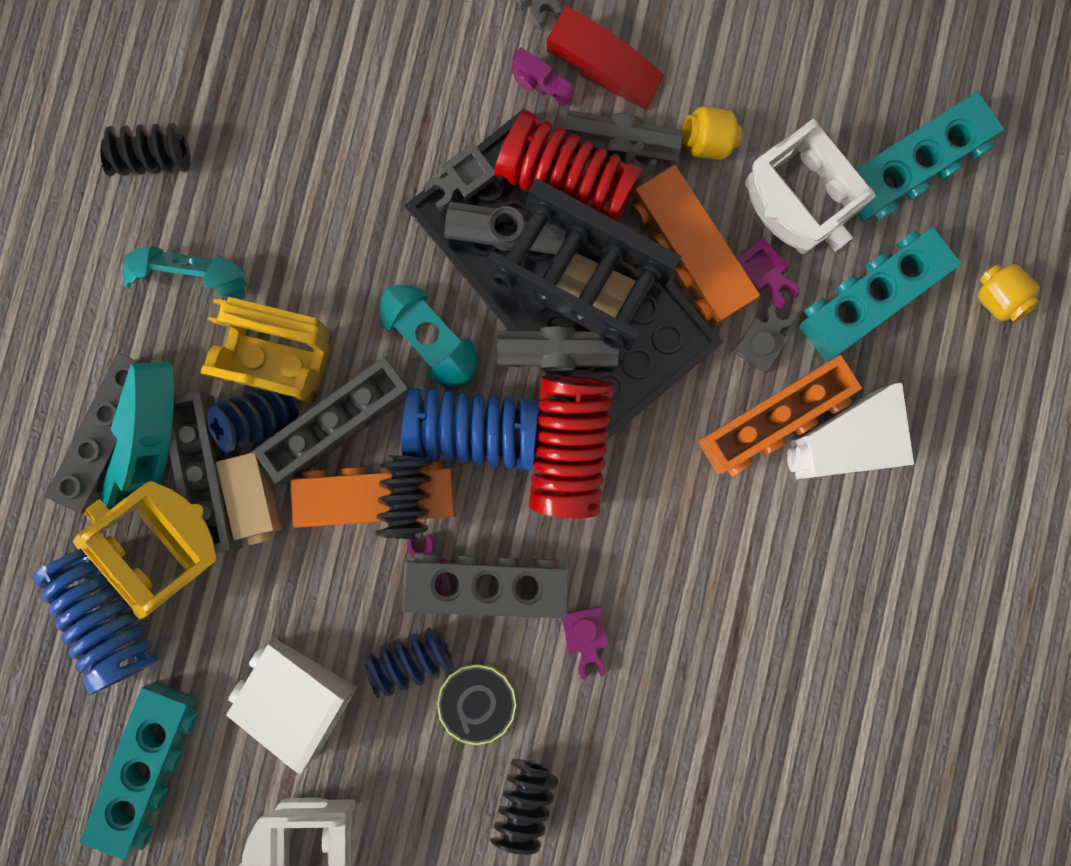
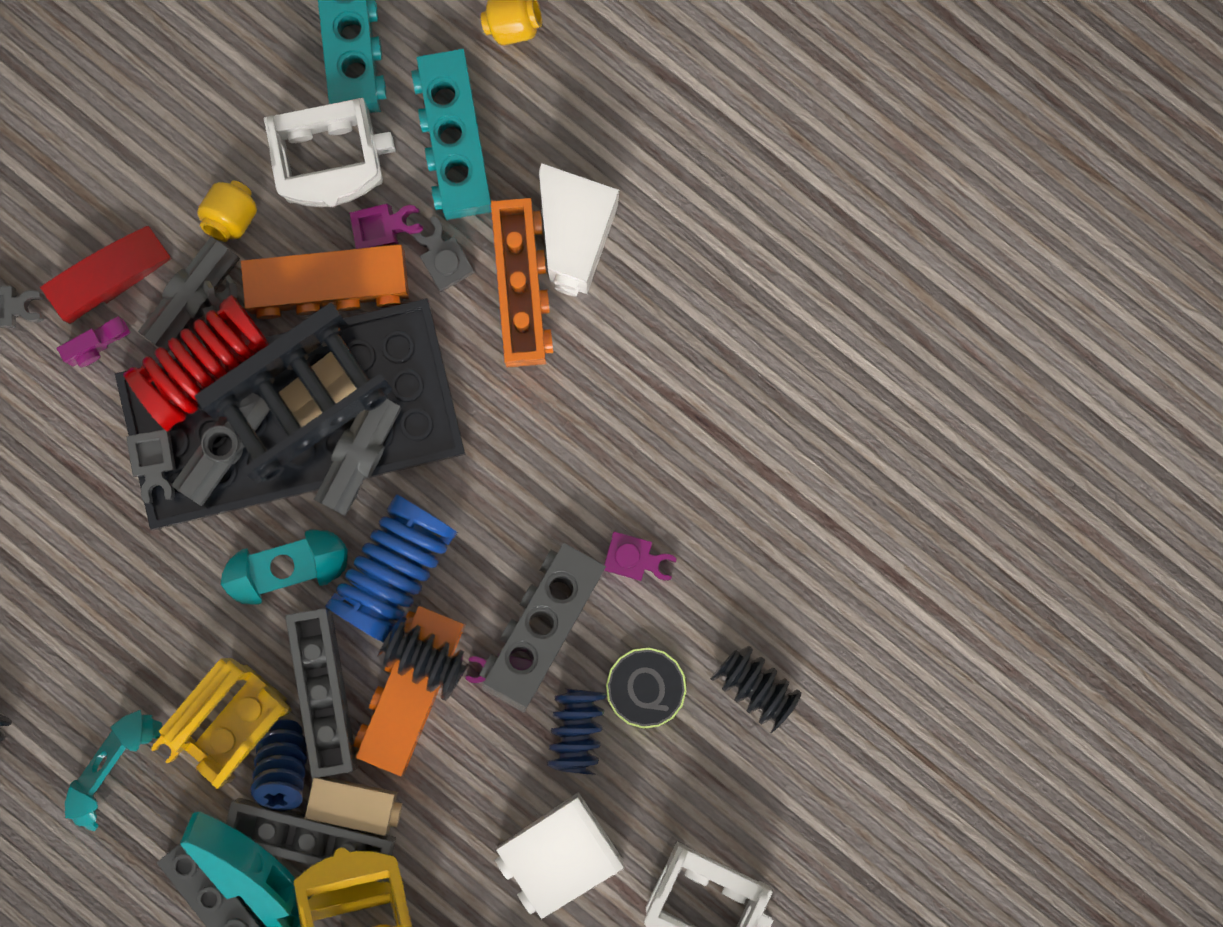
camera: 70 degrees left, 0 degrees up
red piece [529,375,614,519] -> none

